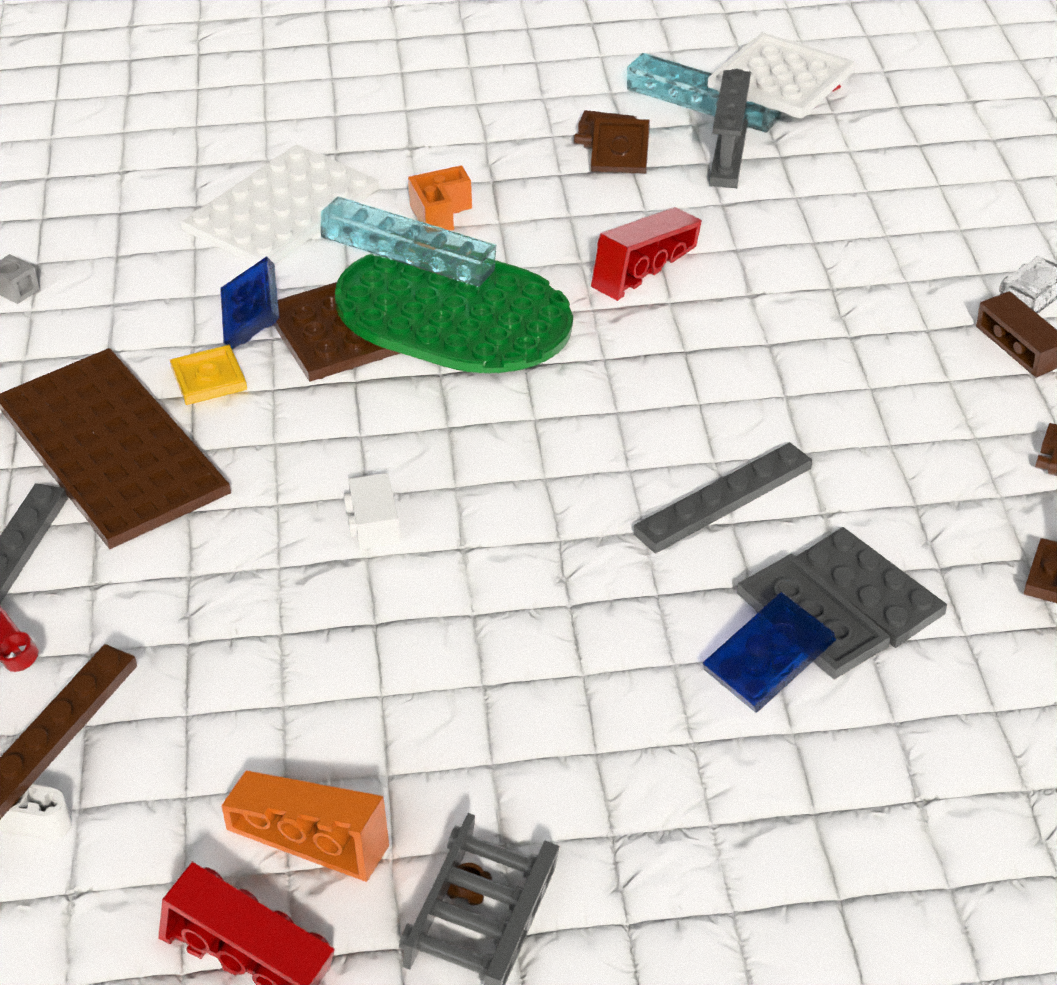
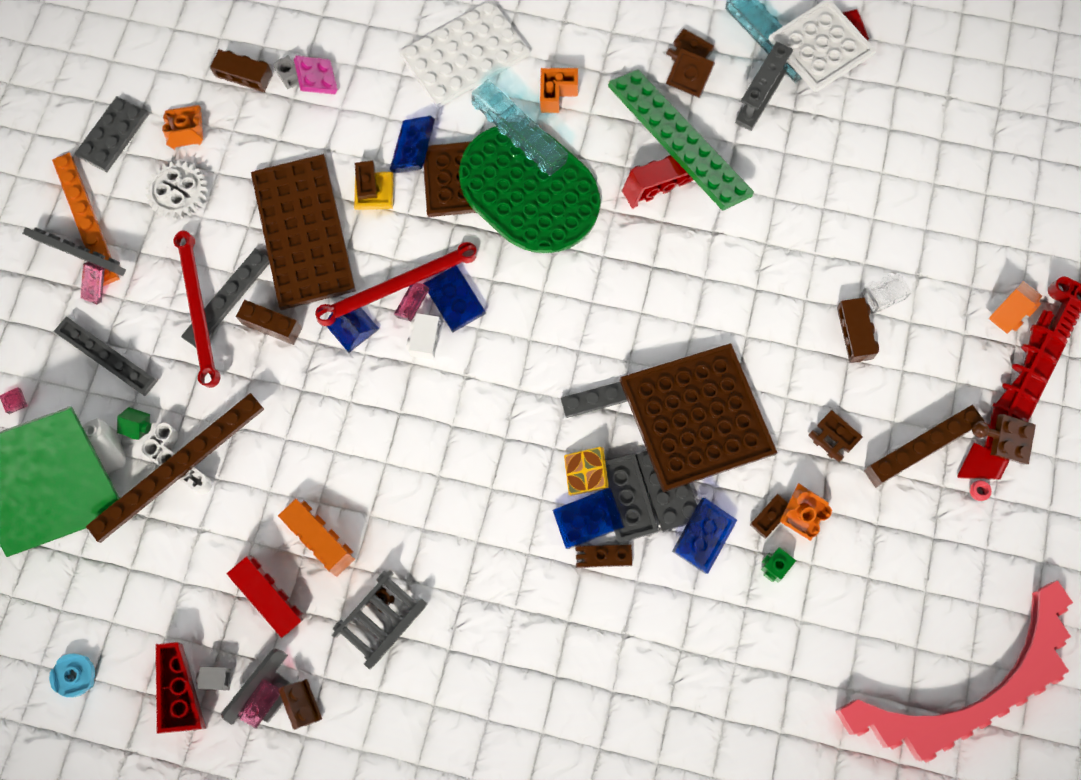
camera: 25 degrees right, 30 degrees up
none -> reddish brown brick [235,299,302,345]
none -> dark pink plate [294,55,338,95]
none -> red piece [315,242,477,326]
none -> clear blue slope [326,308,379,353]
none -> reddish brown plate [354,160,378,200]
none -> clear pink plate [394,283,429,322]
none -> clear blue plate [423,265,486,333]
none -> tile [564,447,609,496]
none -> reddish brown hinge [575,544,633,568]
none -> green plate [608,69,754,211]
none -> reddish brown plate [619,343,777,492]
none -> clear blue plate [672,498,737,574]

